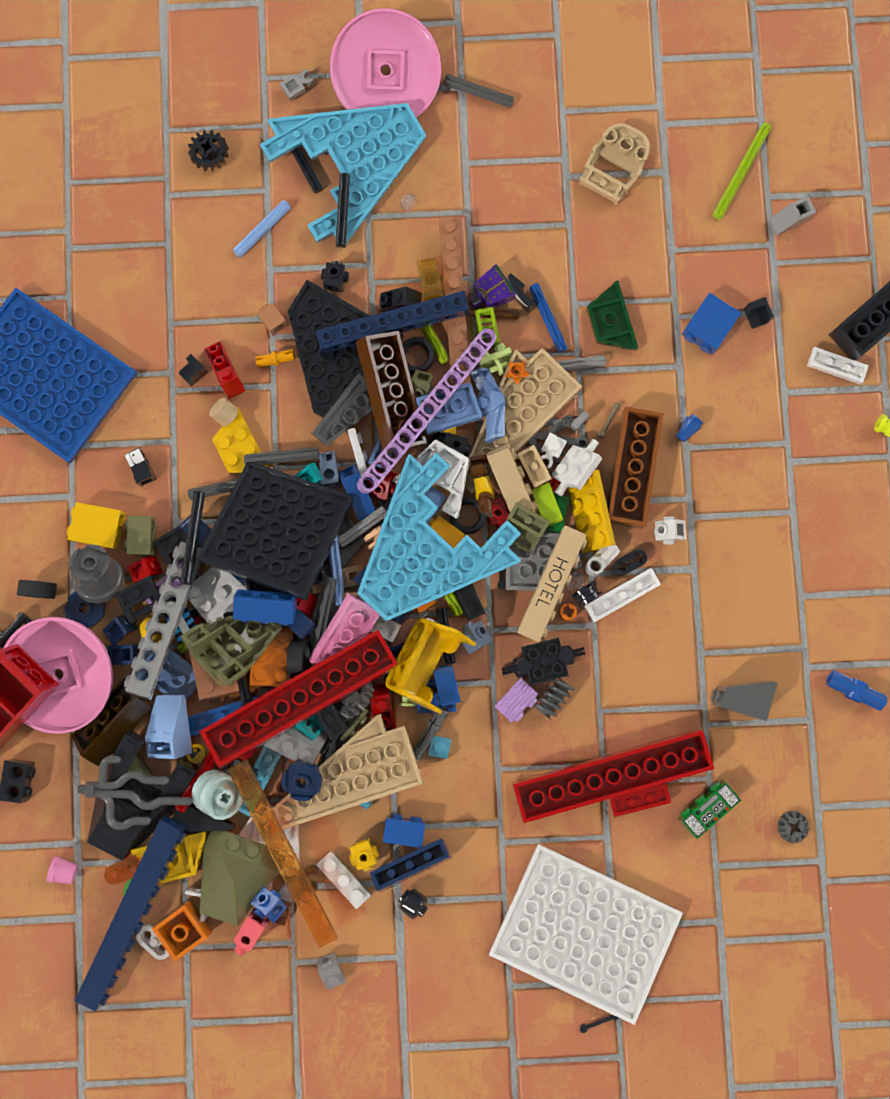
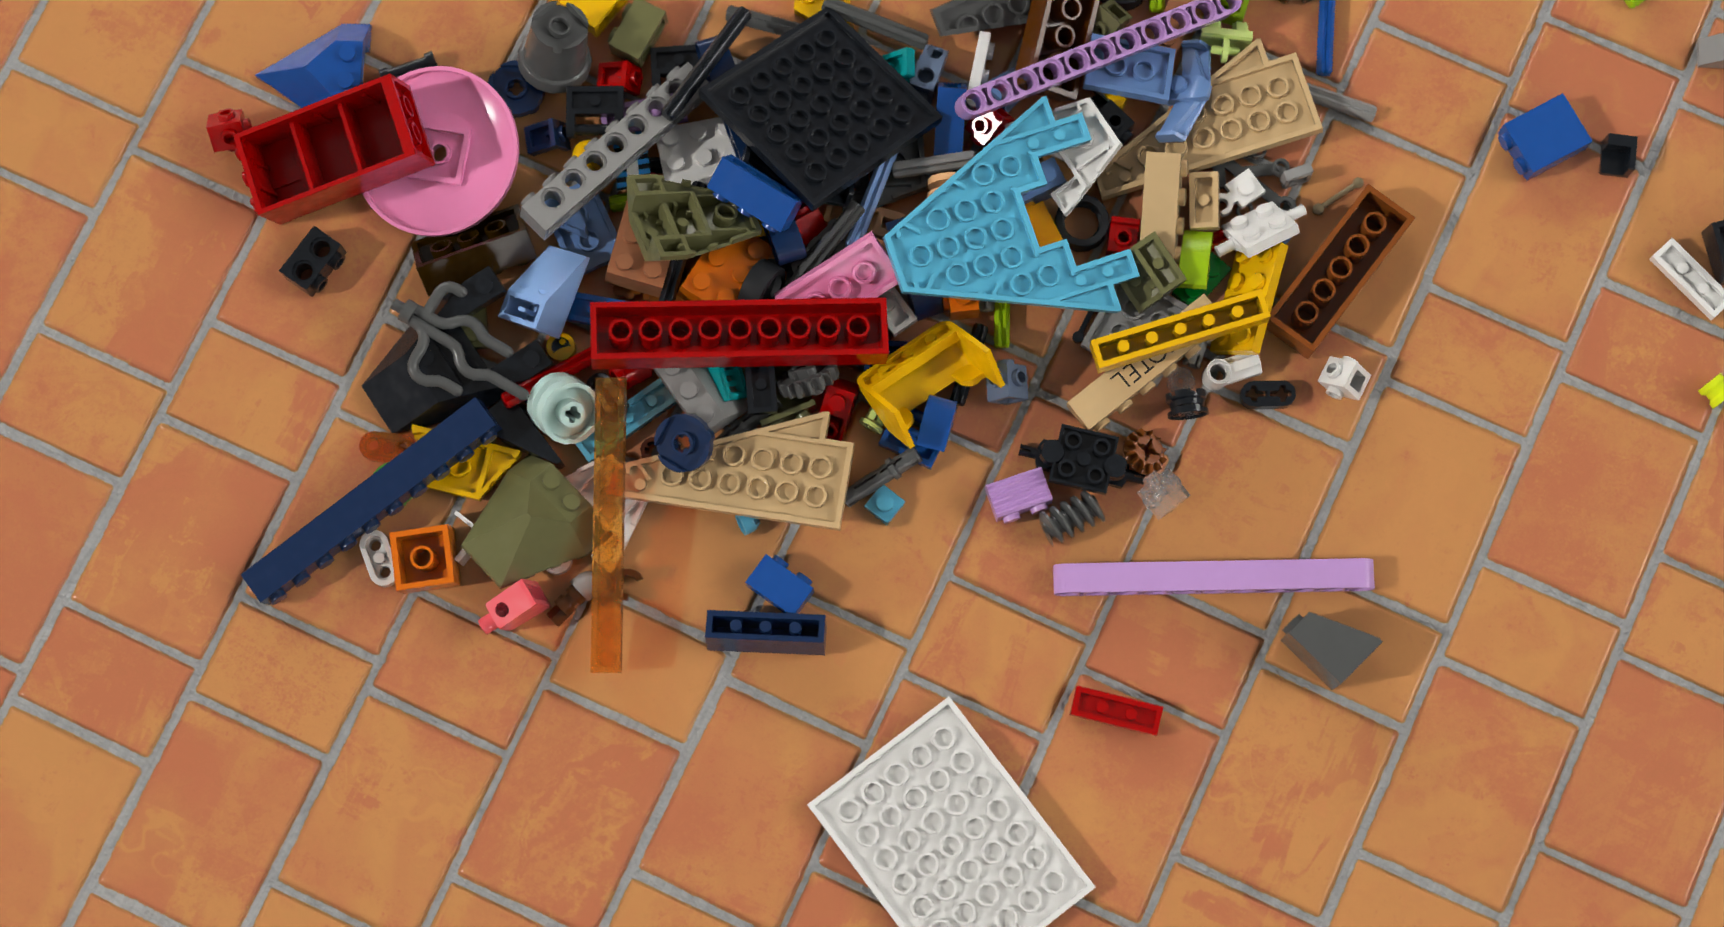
camera: 30 degrees right, 5 degrees down
black tyre [17,580,57,599] -> none
bright pink piece [46,856,78,885] -> none
dark blue slope [108,645,140,665] -> none
blue brick [251,887,287,923] -> none
white plate [317,850,371,909] -> none
light grey bracket [317,952,346,990] -> none
yellow brick [349,838,379,871] -> none
black head [398,889,428,919] -> none
black plate [455,584,485,621] -> none
reddish brown piece [470,454,494,518] -> none
orange plate [505,361,530,384] -> none
red brick [512,729,715,823] -> none
orange bush [559,603,577,621] -> none
white plate [584,568,661,623] -> none
dark green wing [586,280,638,351] -> none
blue cone [676,414,703,443] -> none
brick [678,780,742,839] -> none
dark grey gear [777,811,810,843] -> none
blue piece [826,670,888,711] -> none
none -> lavender beam [1053,558,1375,596]
none -> yellow brick [1090,289,1271,374]
none -> dark orange gear [1123,428,1167,475]
none -> clear brick [1137,468,1191,520]

